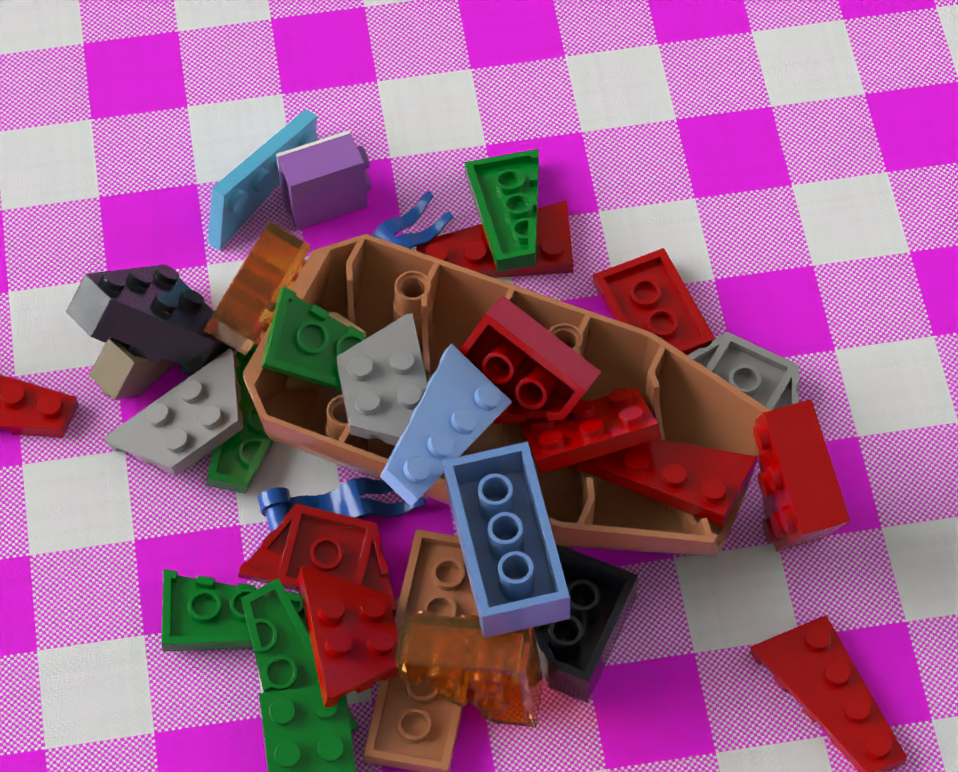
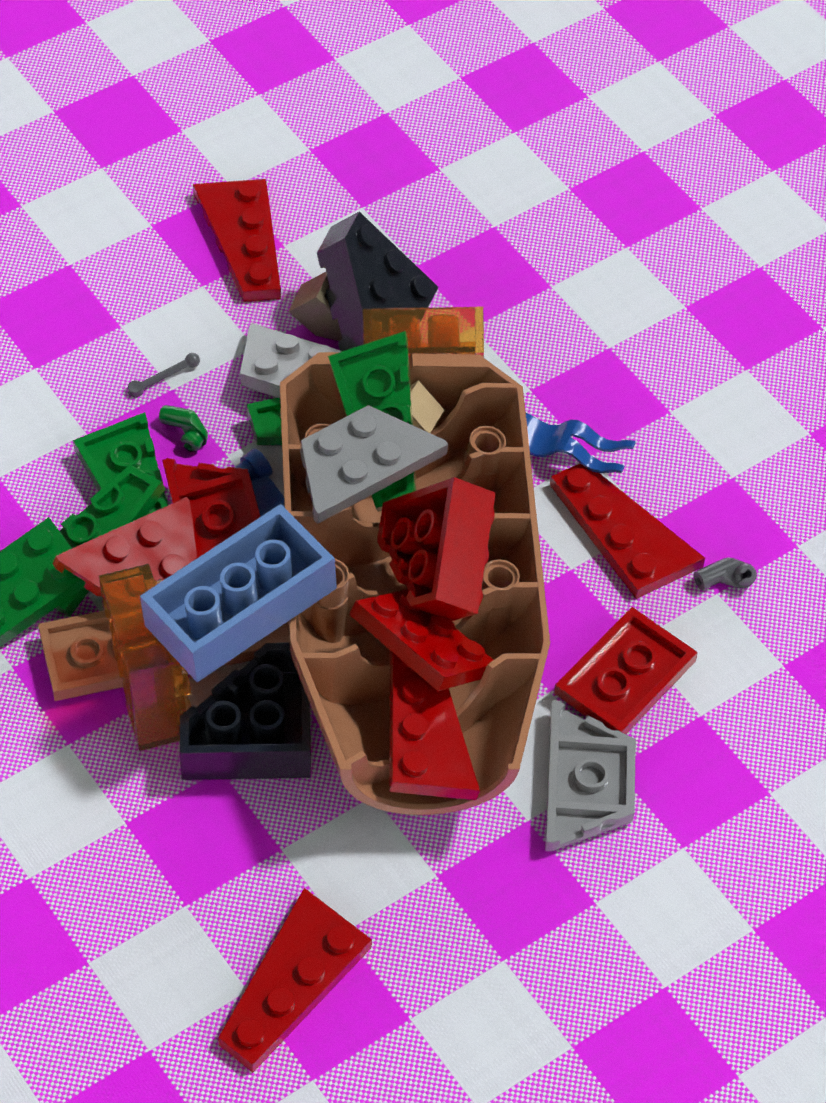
camera: 60 degrees right, 5 degrees down
medium azure wing [208,109,318,250] -> none
medium lavender piece [276,130,371,230] -> none
light blue wing [380,343,512,506] -> none
green wing [464,149,539,272] -> none
red brick [753,399,851,552] -> none
none -> dark grey hinge [128,353,200,397]
none -> green arm [159,405,208,452]
none -> dark grey arm [693,557,757,590]

